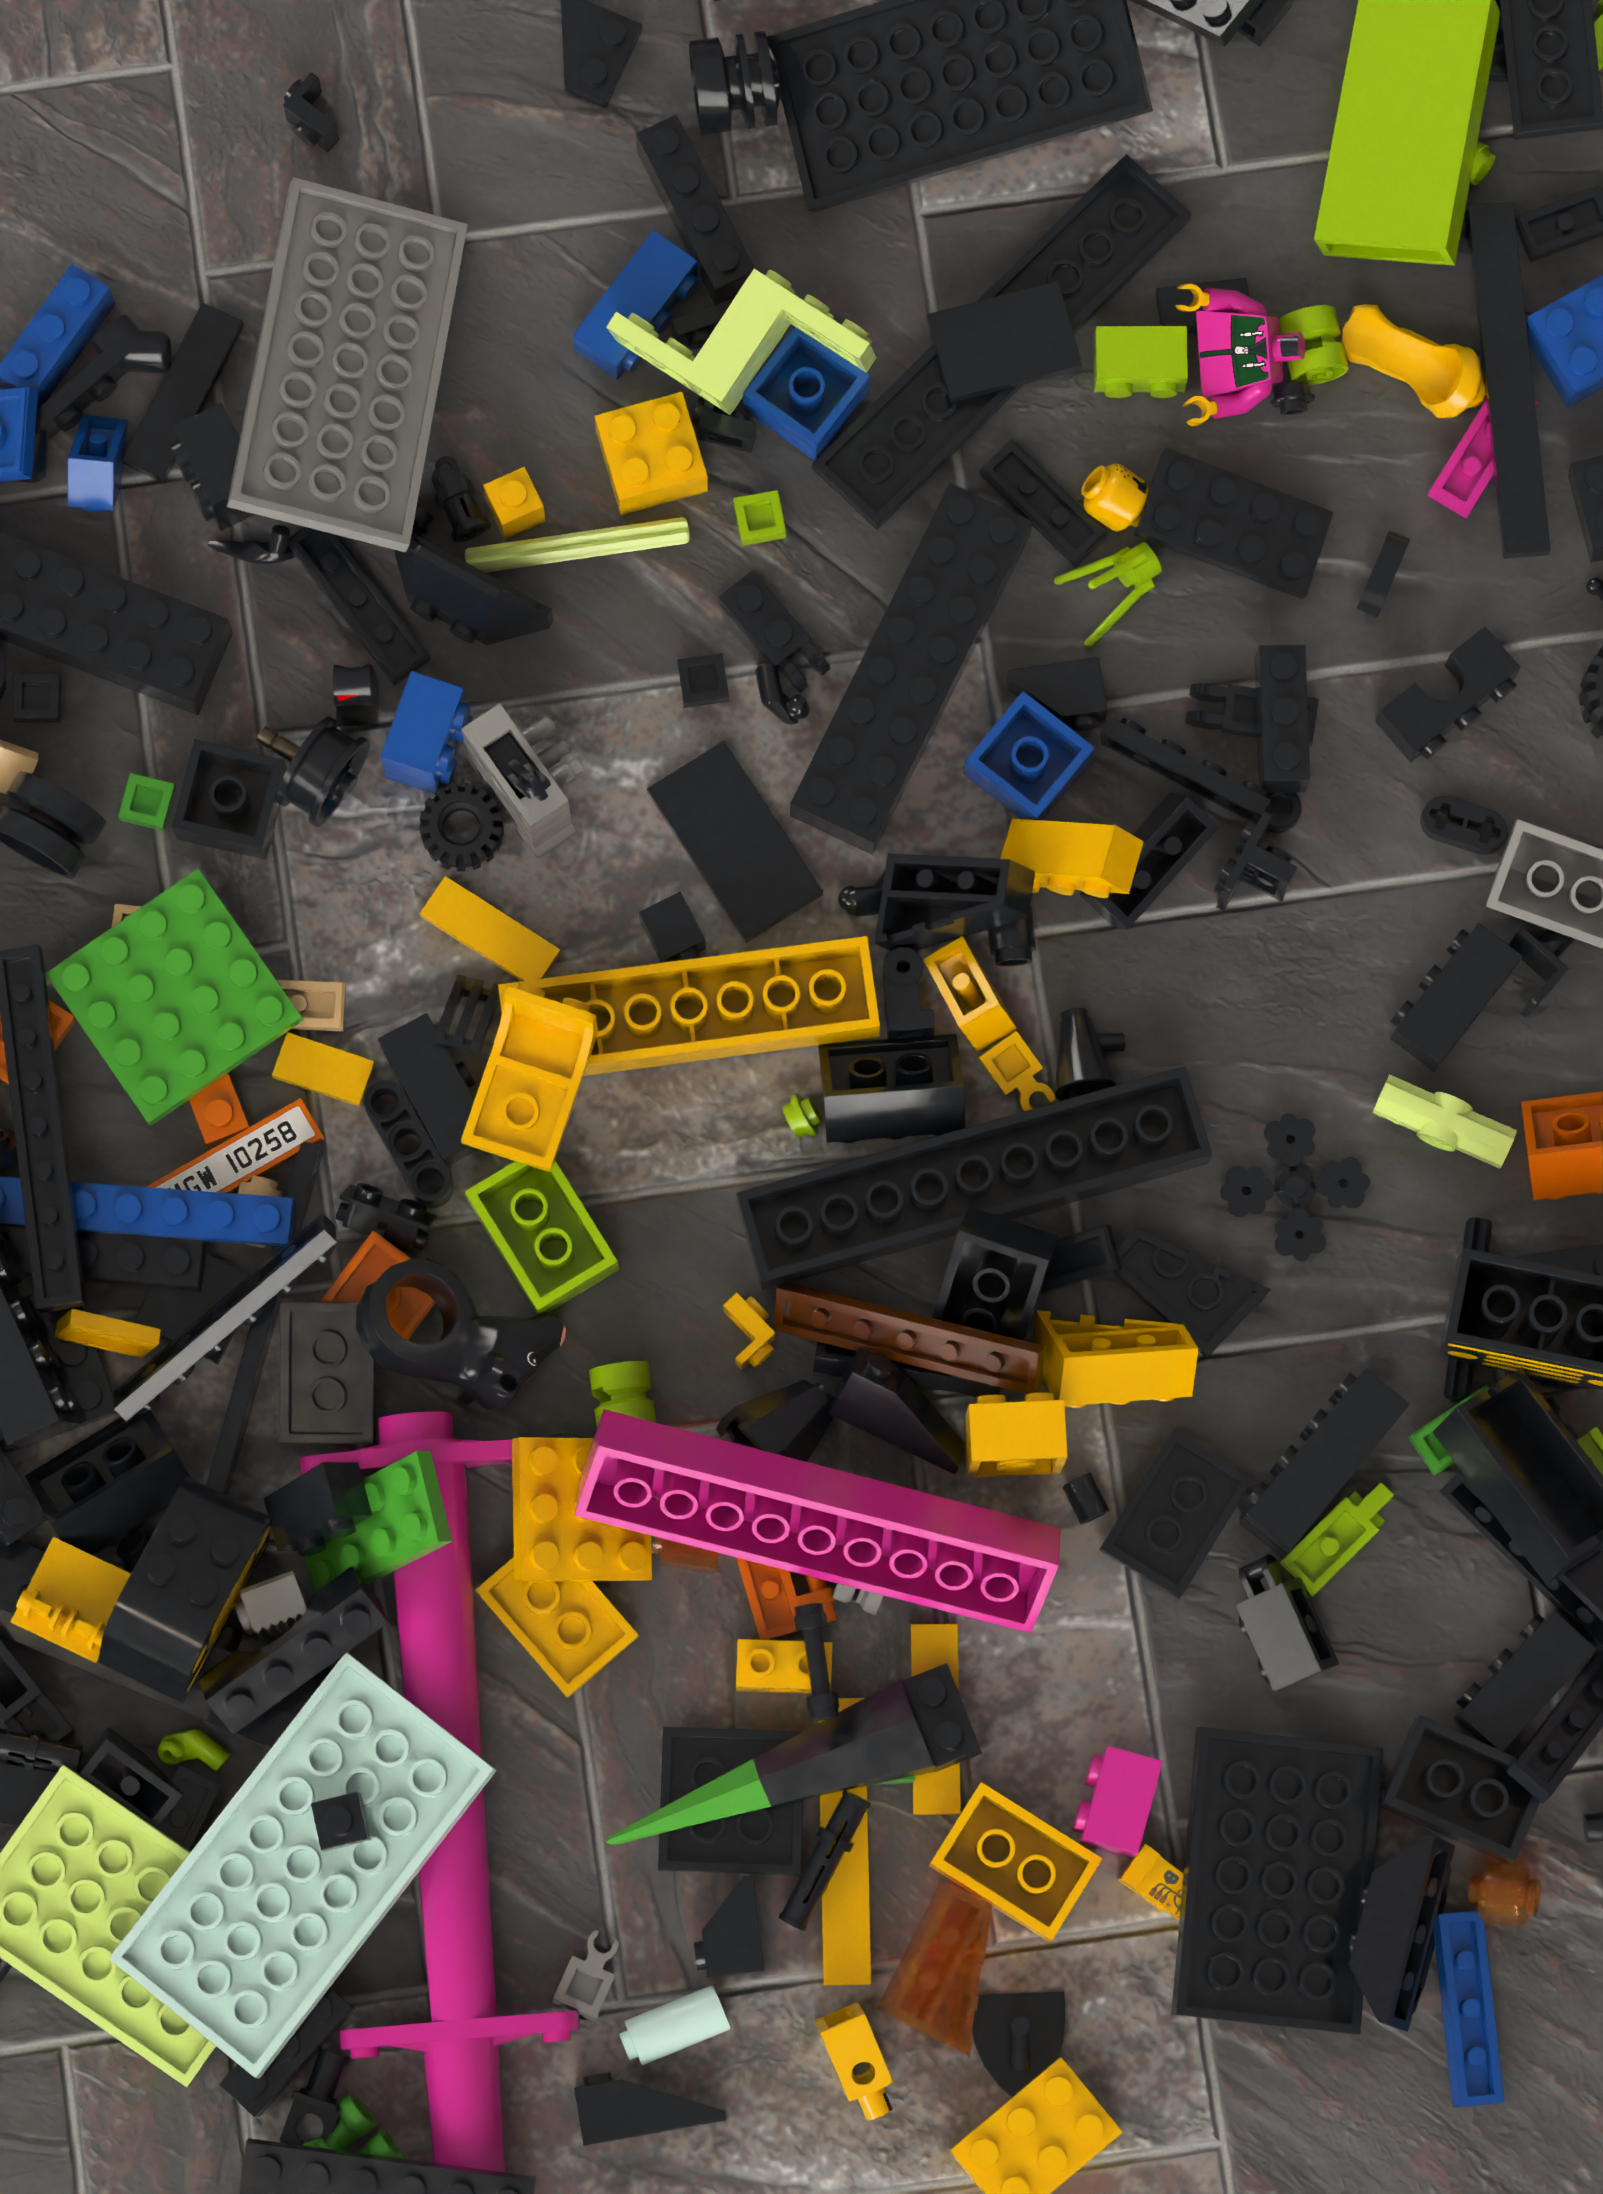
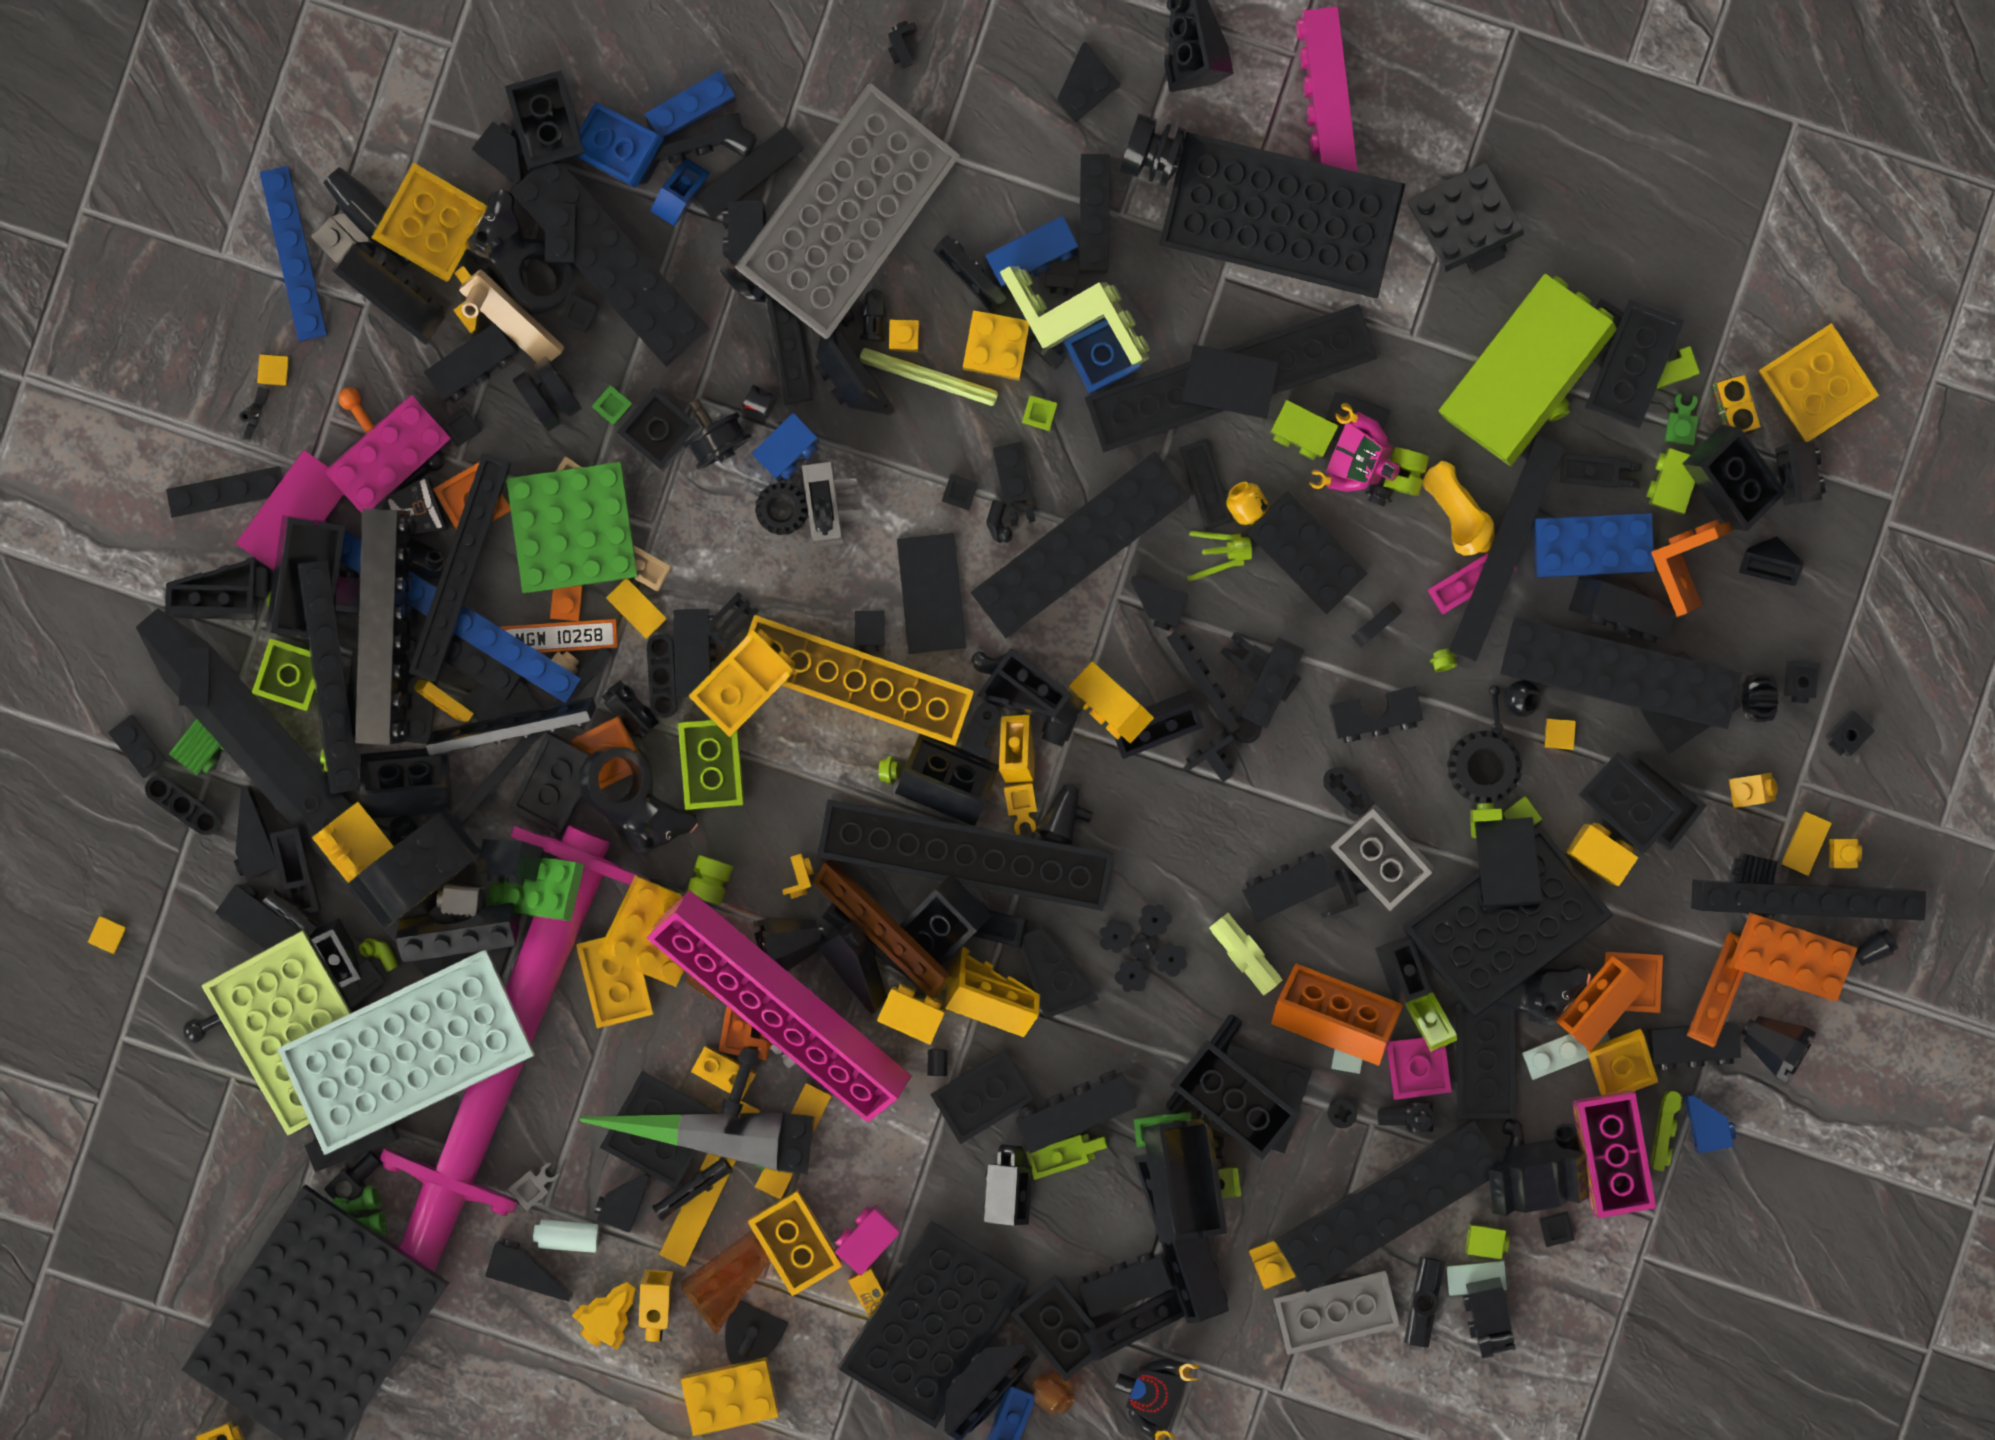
camera: 30 degrees right, 10 degrees up
black plate [311,1792,371,1851] -> none
yellow tile [420,876,561,981] -> none
blue brick [963,691,1095,820] -> none
none -> yellow rock [572,1281,636,1350]
none -> black plate [933,235,1007,314]
none -> lime plate [1430,649,1458,672]

